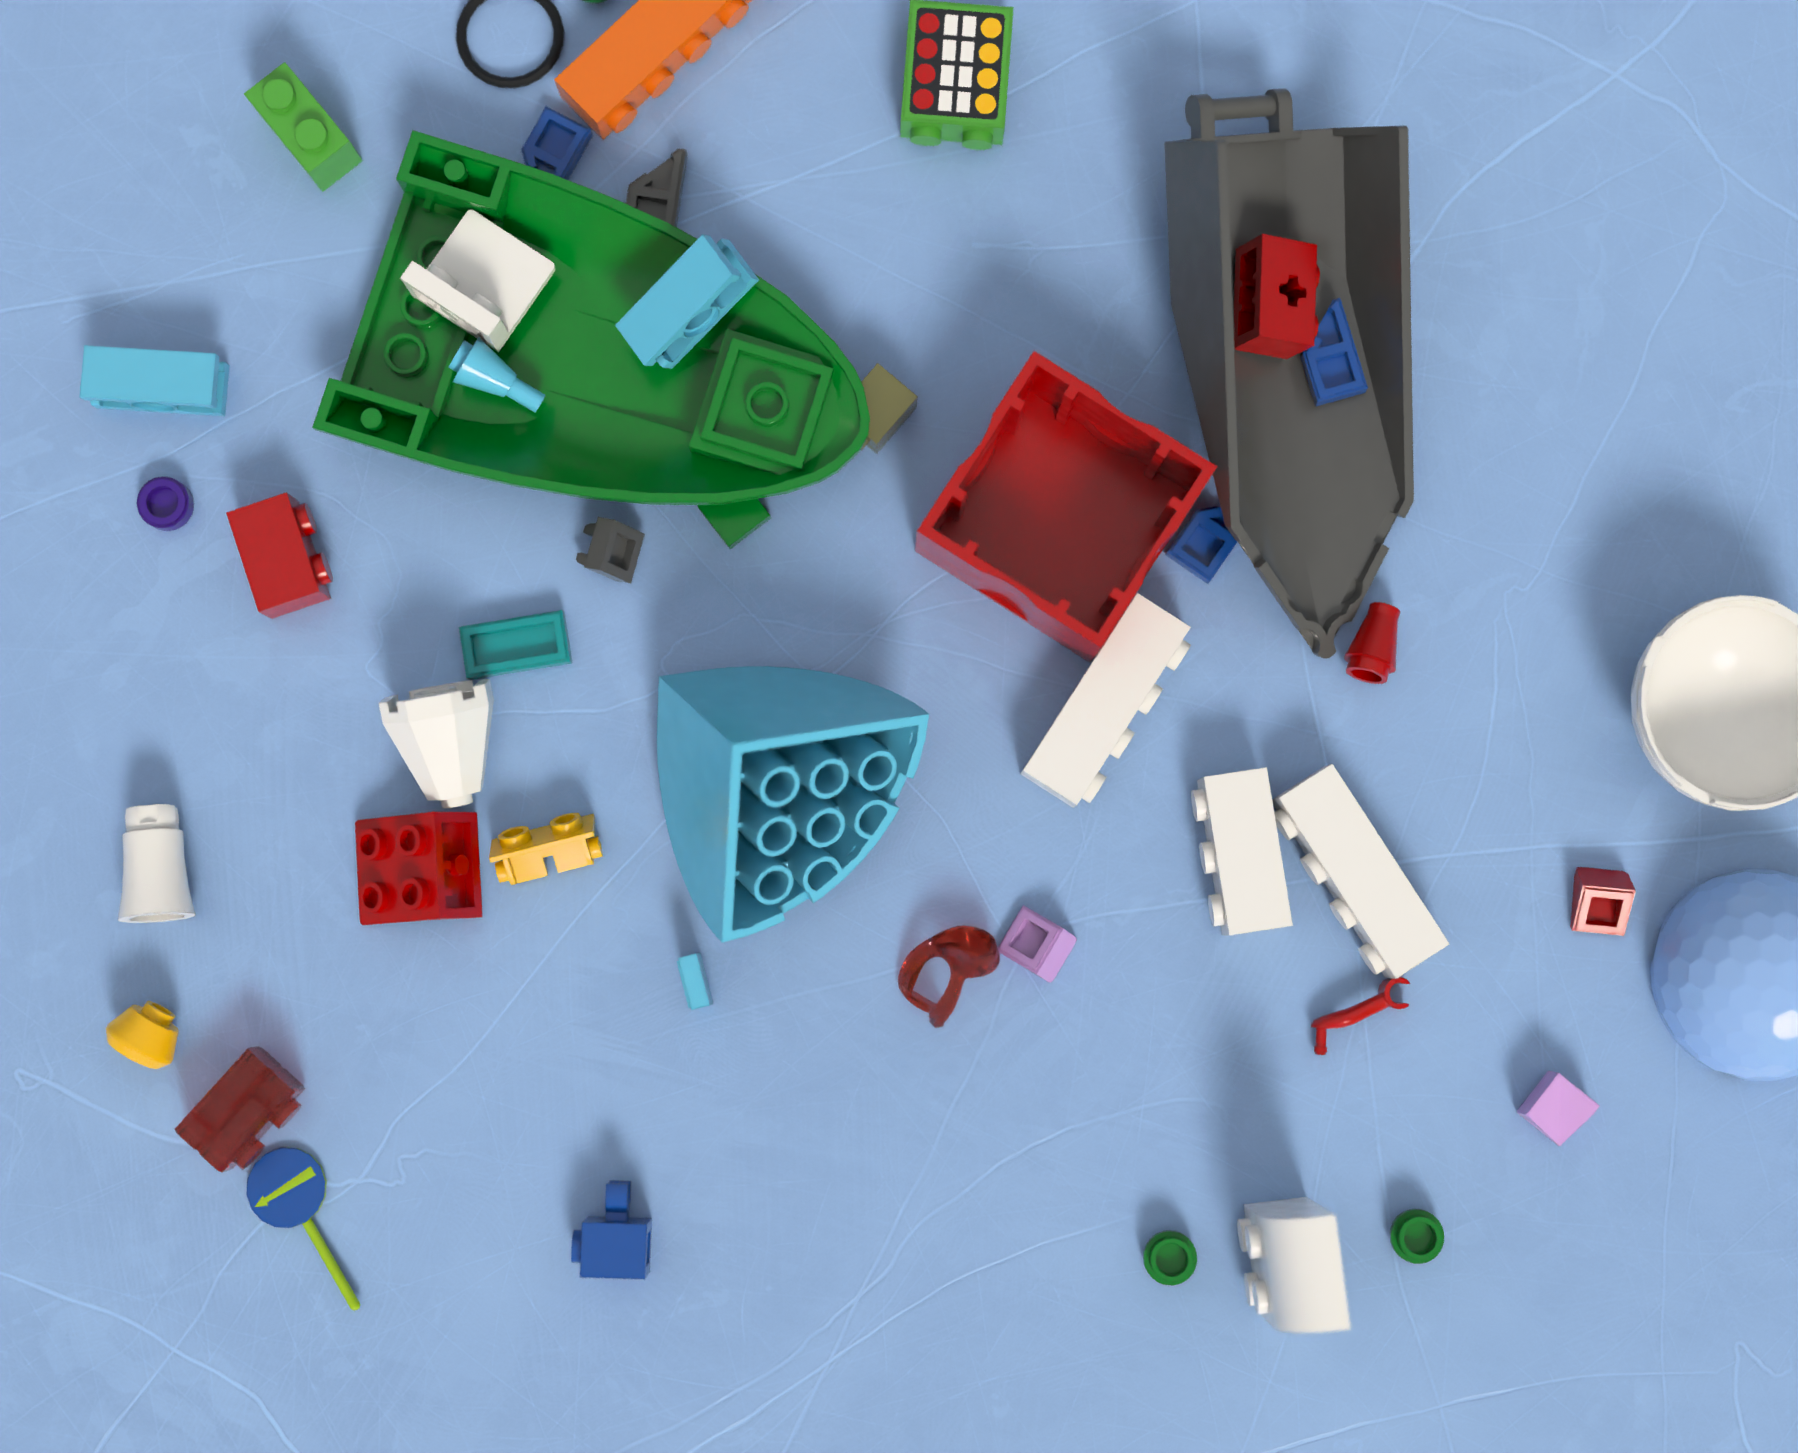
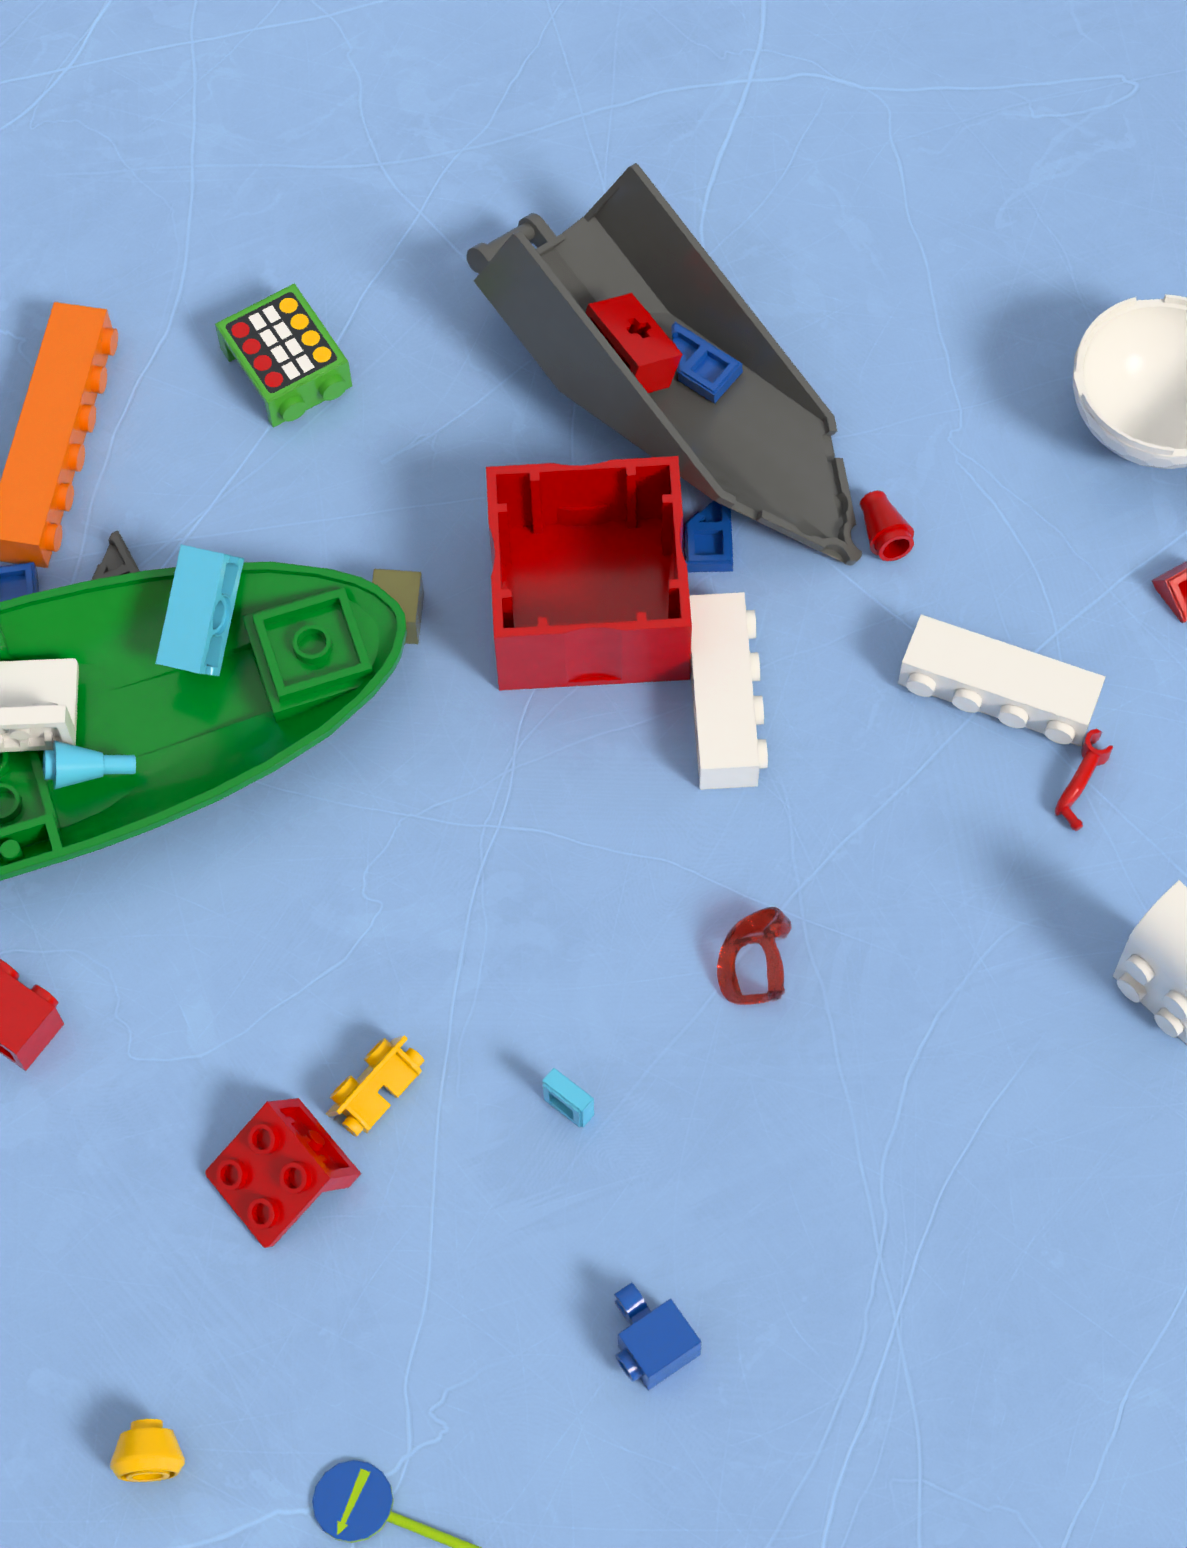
camera: 30 degrees left, 20 degrees down
white plant [118,804,196,923] -> none
clear red brick [174,1046,306,1173] -> none
white cone [379,679,494,808] -> none
teal tile [459,610,572,680] -> none
dark grey tile [576,517,645,584] -> none
medium azure brick [657,666,929,943] -> none
green tile [697,499,771,549] -> none
lavender slope [996,905,1077,983] -> none
green plate [1143,1230,1197,1285] -> none
white brick [1191,767,1293,936] -> none

